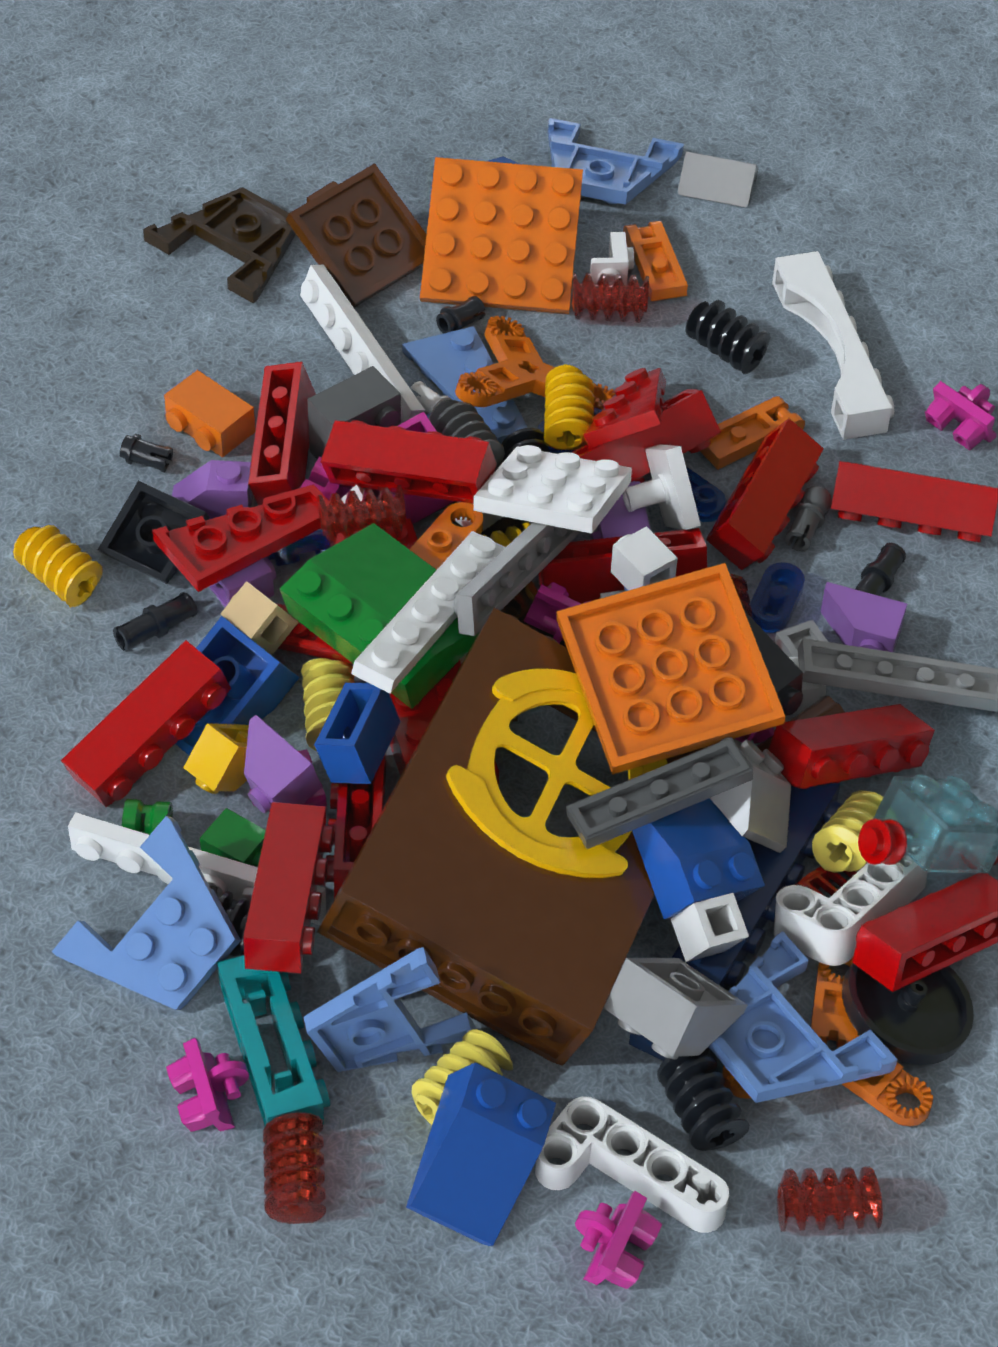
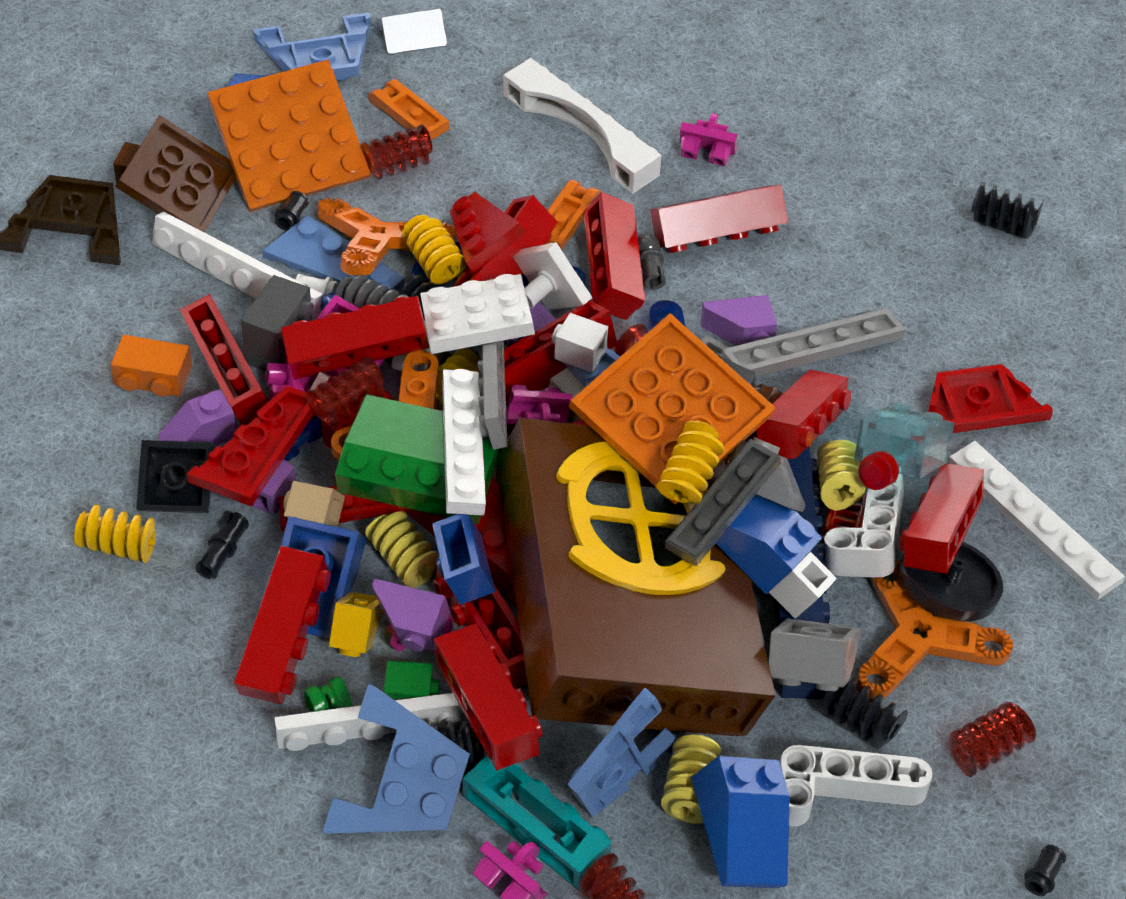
camera: 30 degrees left, 0 degrees up
black pin [120,434,173,473] -> none
dark pink hips [575,1191,662,1289] -> none
white bracket [589,232,634,290] -> none
black piece [685,300,771,374] -> none
medium blue wing [709,931,898,1103] -> none
black pin [855,543,906,596] -> none
none -> yellow piece [656,421,725,504]

